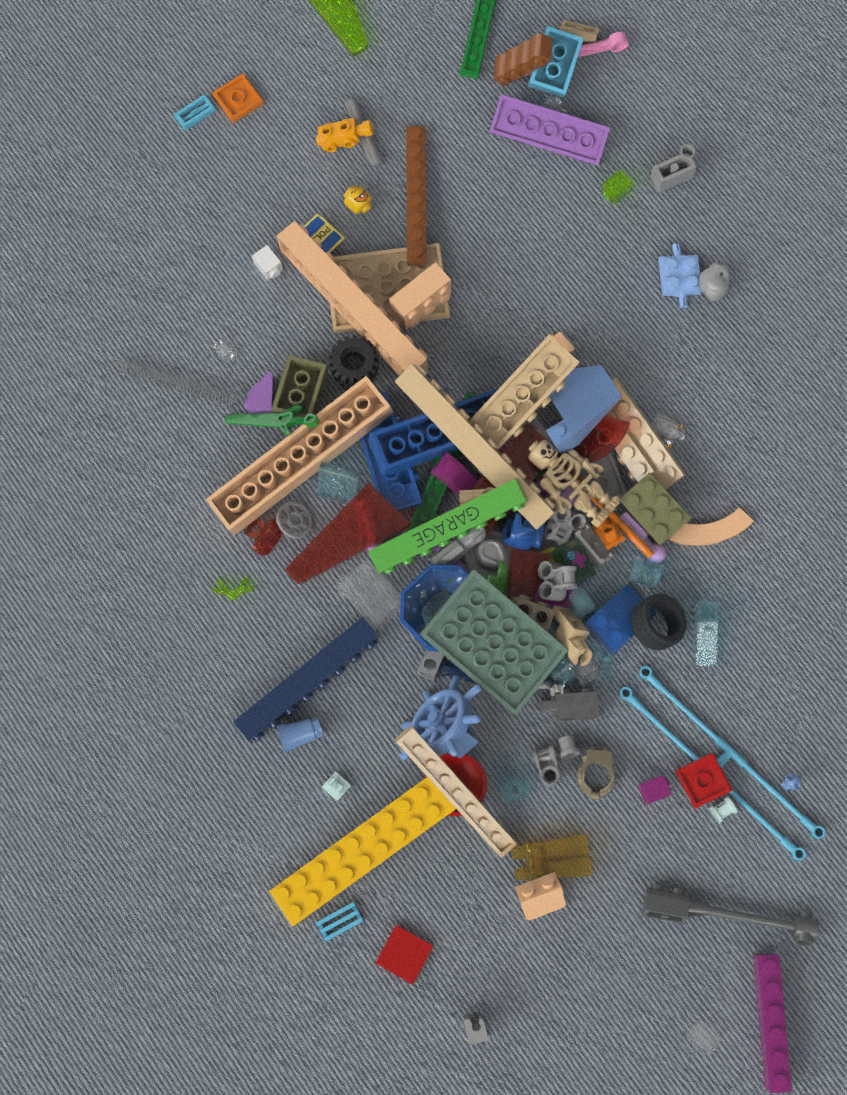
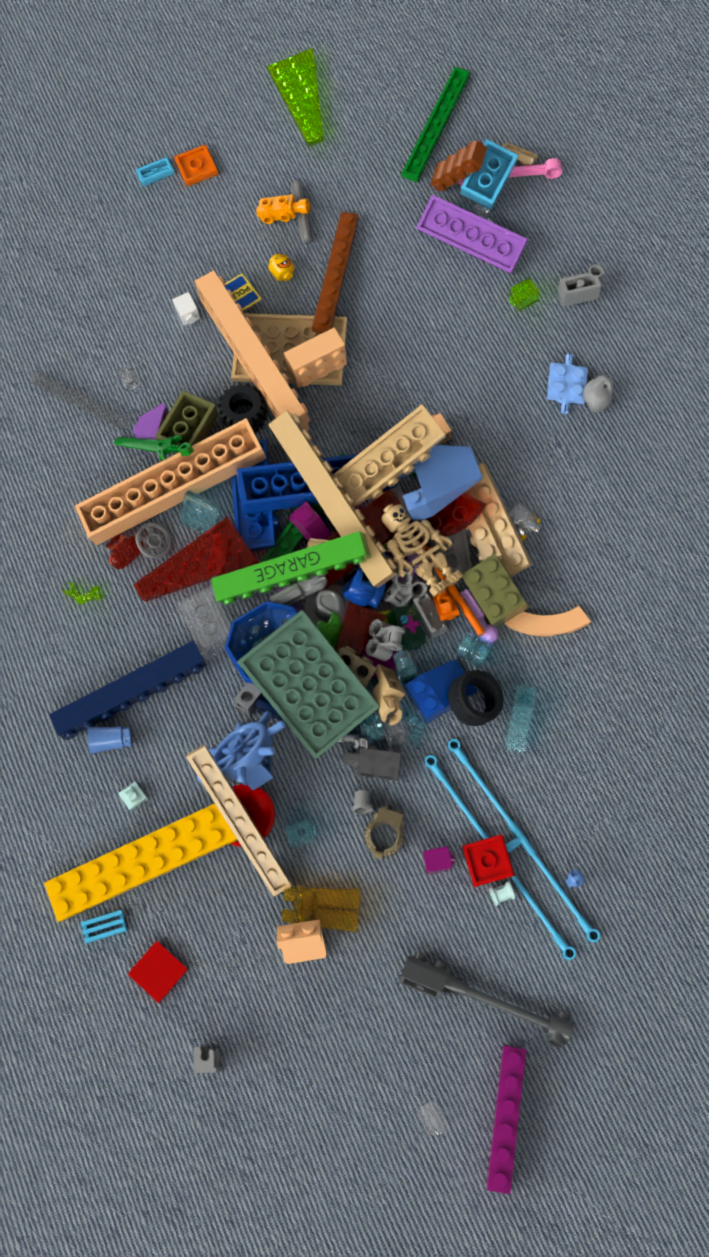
camera: 15 degrees right, 5 degrees down
light grey piece [532,745,560,787] -> none

